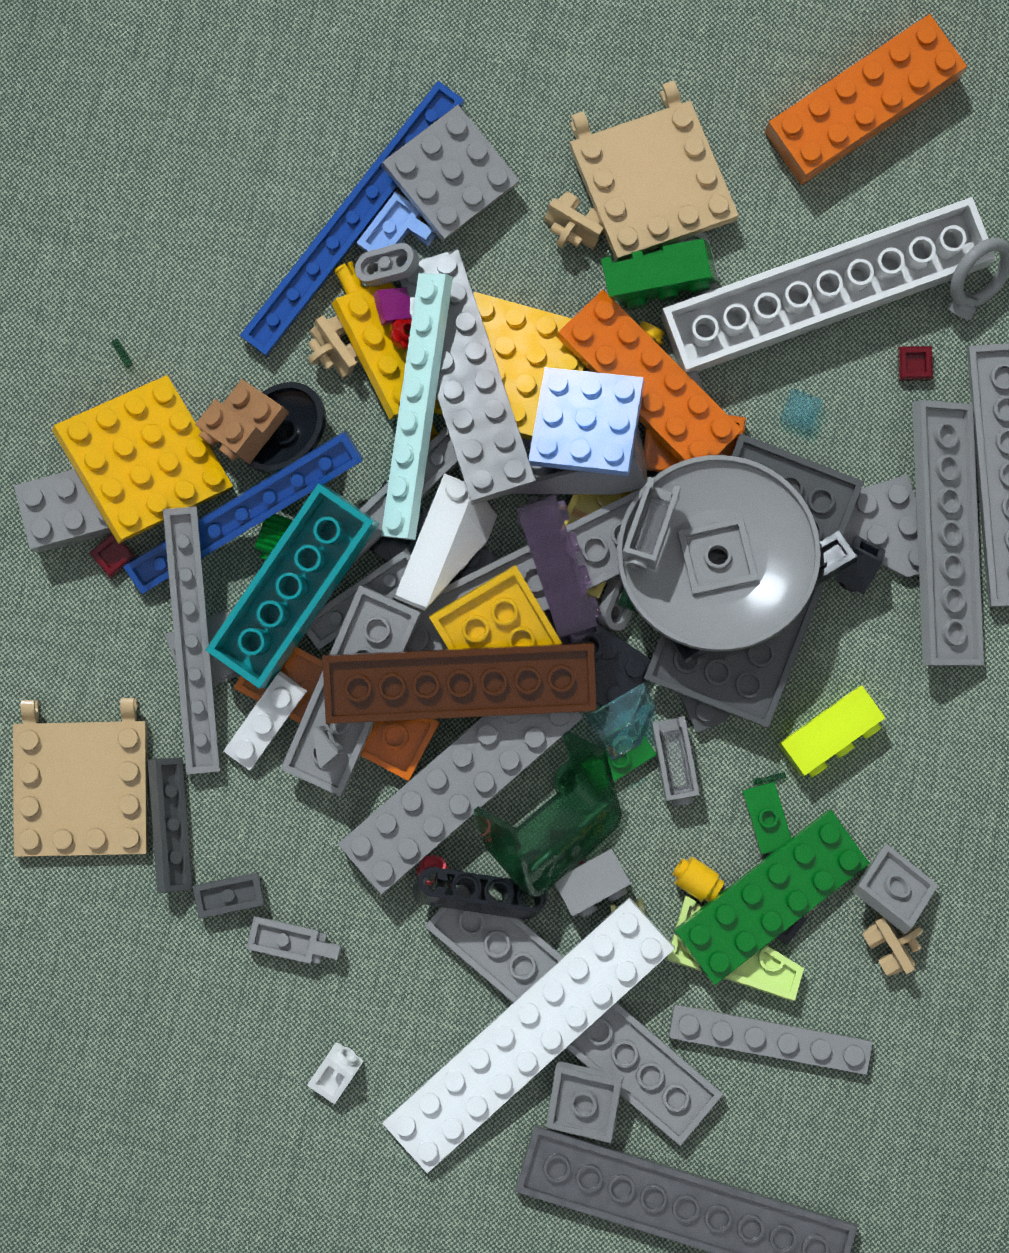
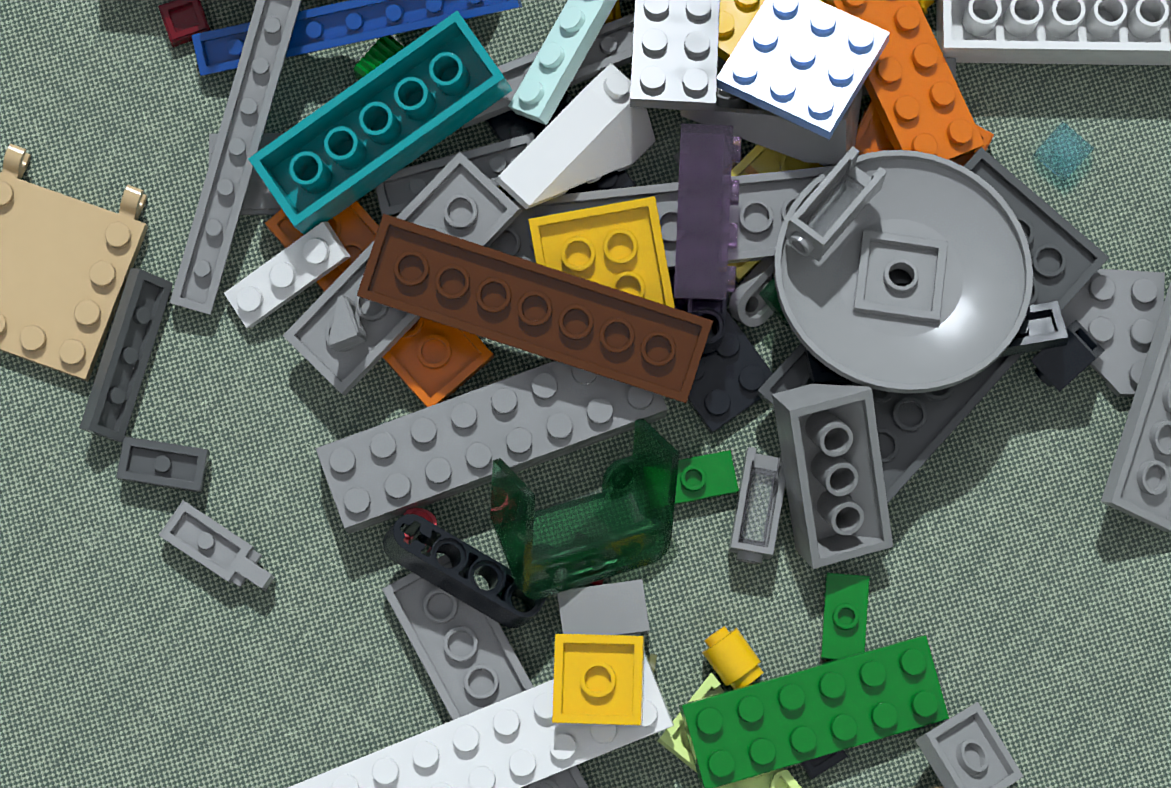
camera: 15 degrees right, 5 degrees down
white bracket [307,1042,363,1104] -> none
clear light blue slope [586,683,656,761] -> none
clear green piece [752,772,786,785] -> none
neon yellow brick [778,685,886,778] -> none
none -> yellow plate [552,634,645,725]
none -> light grey slope [772,384,893,569]

